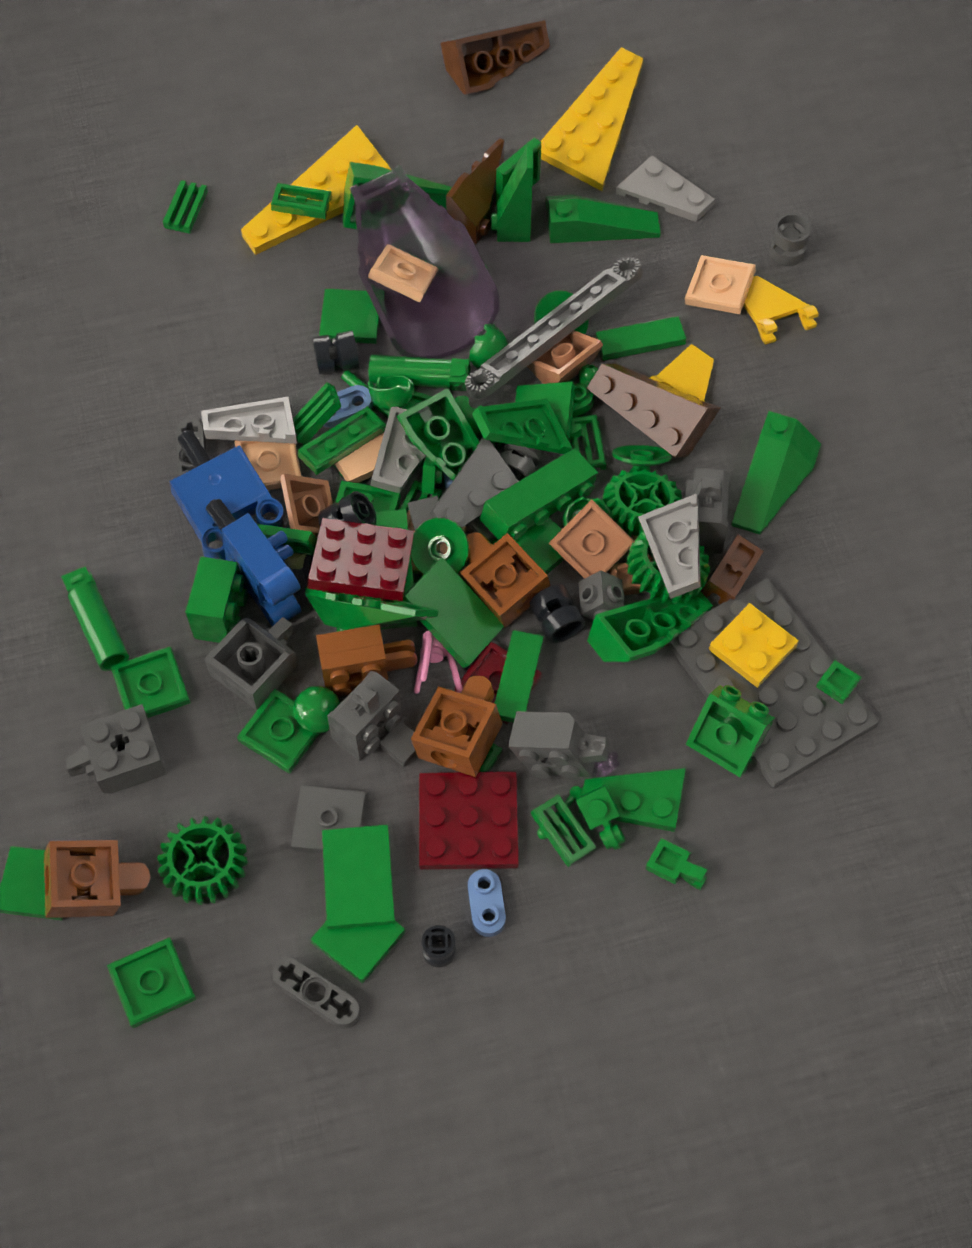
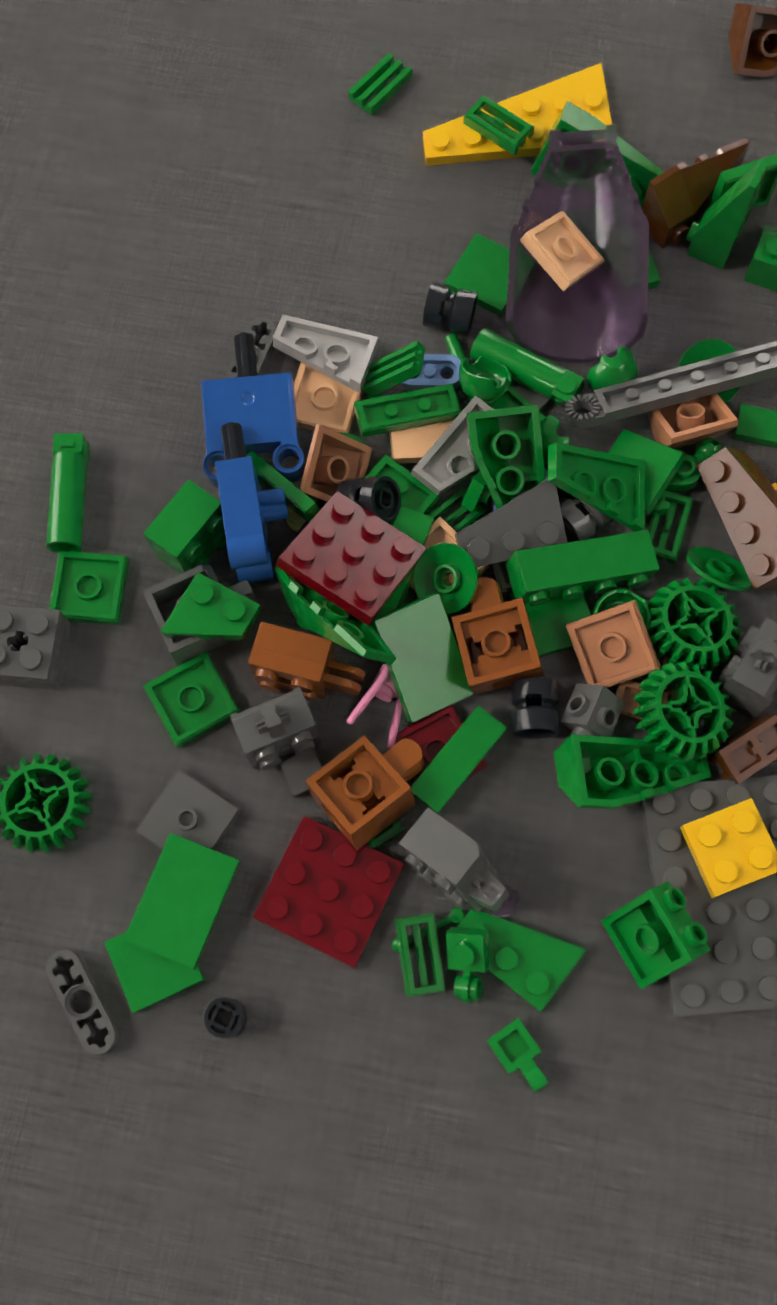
camera: 30 degrees right, 10 degrees up
green hair [293,685,340,733] -> none
dark grey tile [408,496,438,531] -> none
medium blue plate [468,869,506,937] -> none
light grey wing [638,494,700,598] -> none
none -> green wing [161,572,262,640]

